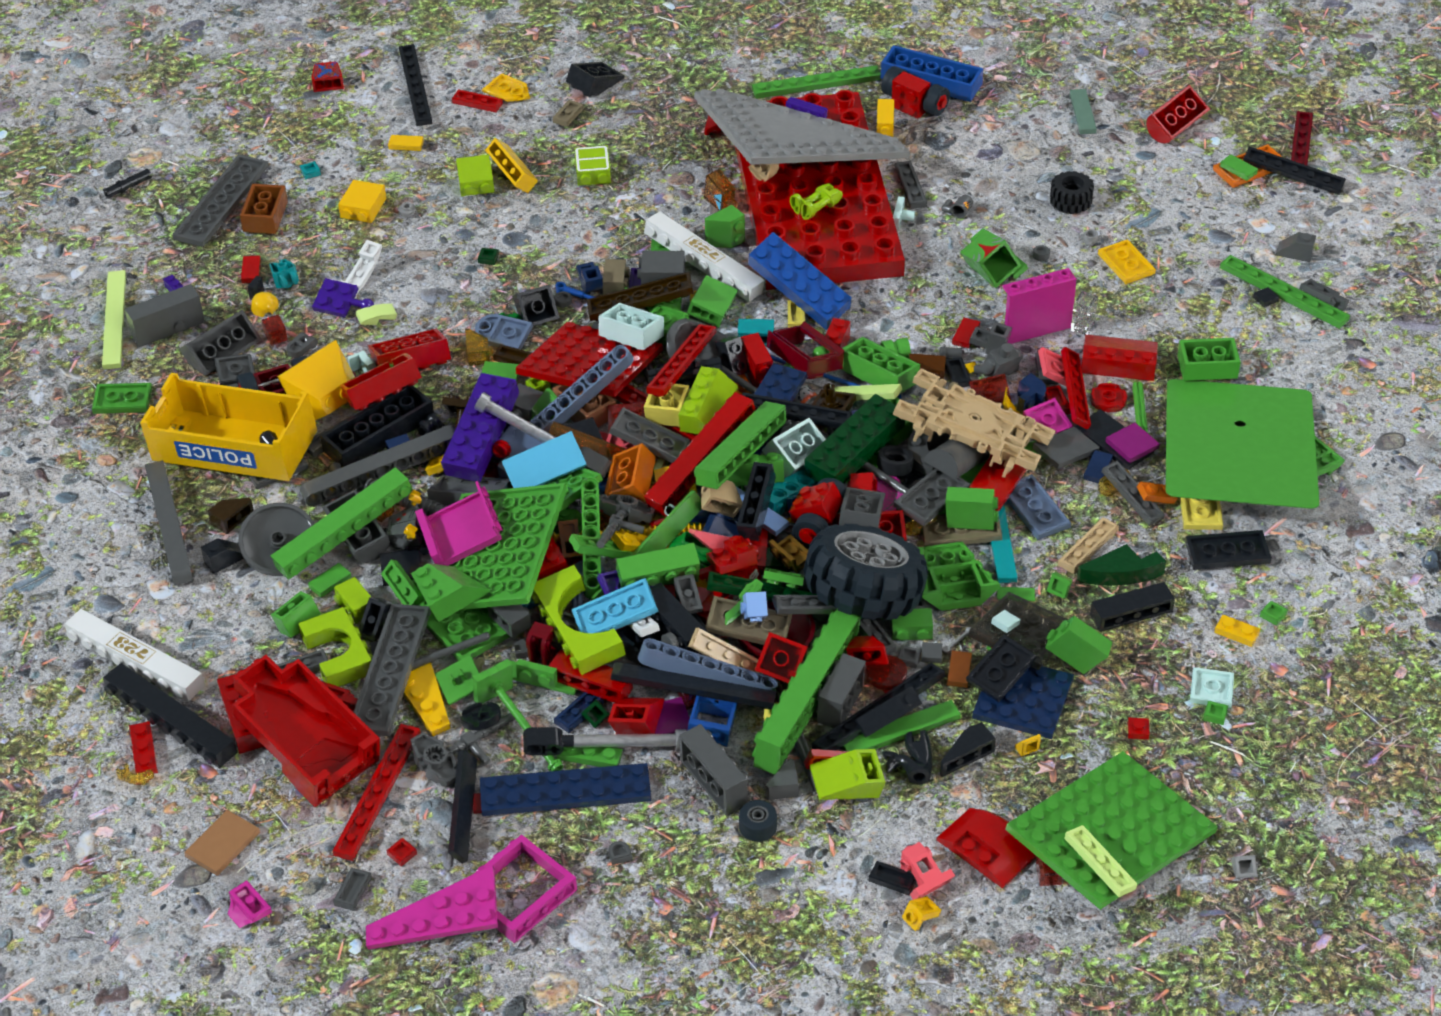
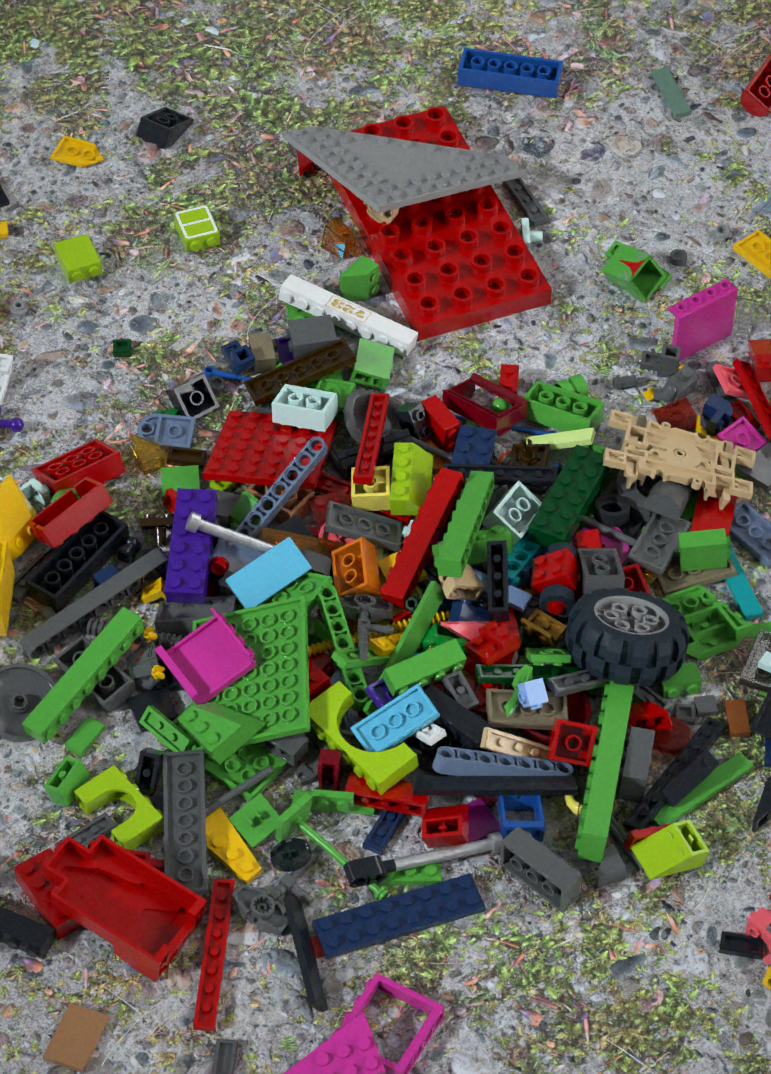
camera: 15 degrees left, 5 degrees up
lime brick [334,577,371,624] -> none
yellowish green slope [356,304,397,325] -> none
red tile [386,838,417,867] -> none
red tile [452,89,503,113] -> none
yellow brick [485,138,538,193] -> none
dark tan plate [553,100,583,127] -> none
reddish brown brick [558,519,583,559] -> none
dark green slope [581,699,610,728] -> none
dark grey tile [608,841,633,865] -> none
dark grey tile [661,632,679,647] -> none
teal brick [738,319,774,347] -> none
black wheel [739,800,777,842] -> none
blue brick [748,232,852,330] -> none
bright green plate [752,65,881,99] -> none
dark purple piece [786,97,827,118] -> none
light yellow tile [788,300,806,328] -> none
lime piece [790,183,843,220] -> none
yellow brick [877,99,894,137] -> none
brick [881,66,950,119] -> none
black piece [882,730,932,785] -> none
reddish brown brick [909,354,946,380] -> none
dark grey piece [941,194,973,219] -> none
light grey hinge [942,627,973,654] -> none
black tile [945,357,972,387] -> none
red tile [952,317,981,349] -> none
black tyre [1050,171,1094,214] -> none

